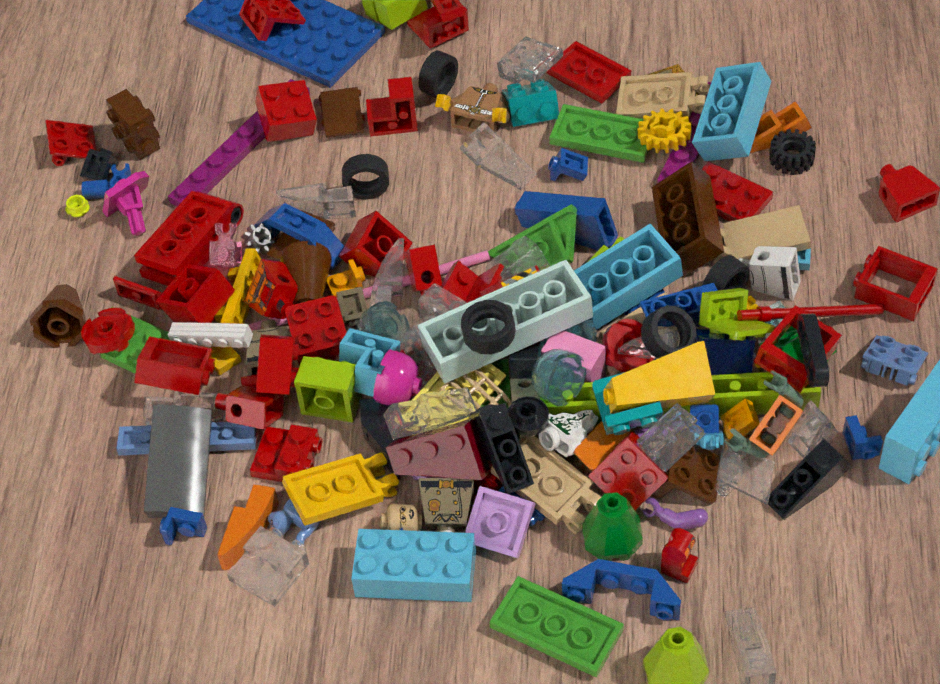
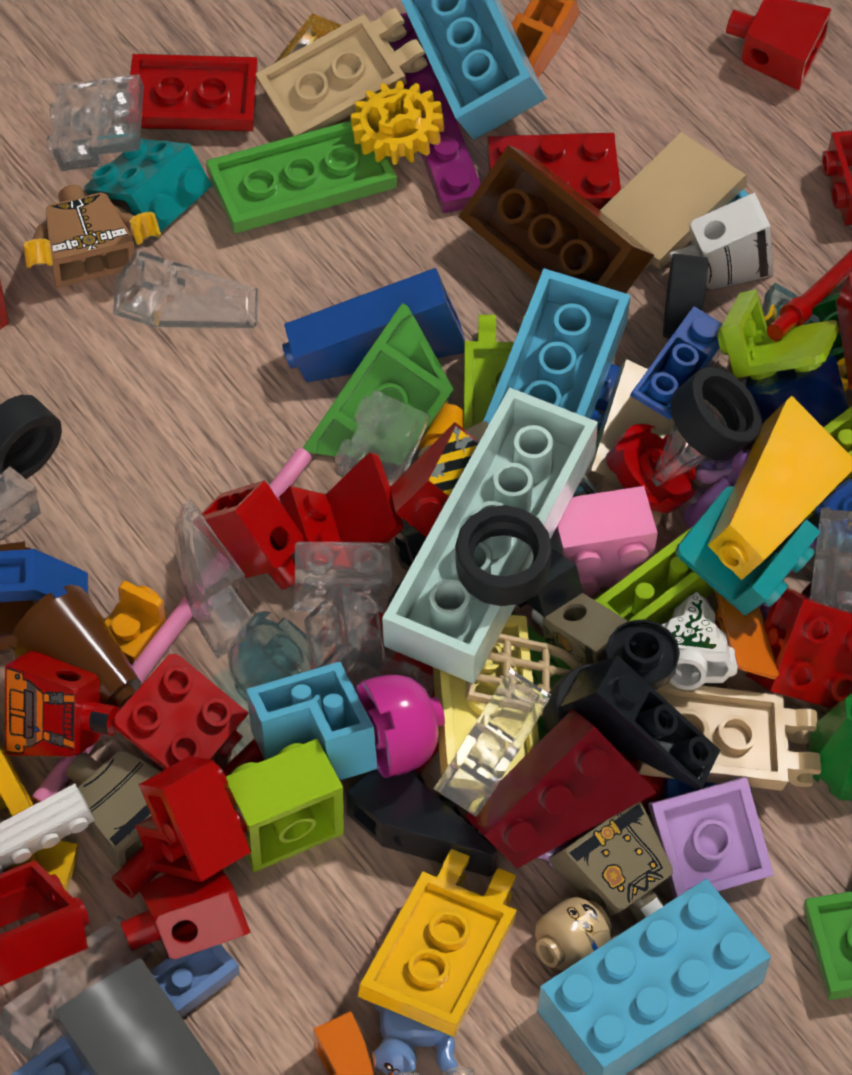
camera: 45 degrees left, 5 degrees up
red plate [250,424,322,482] -> none
dark tan bracket [336,287,370,327] -> none
red slope [339,211,413,281] -> none
clear light blue cylinder [531,349,586,406] -> none
blue bracket [548,148,588,181] -> none
black tyre [769,129,816,175] -> none

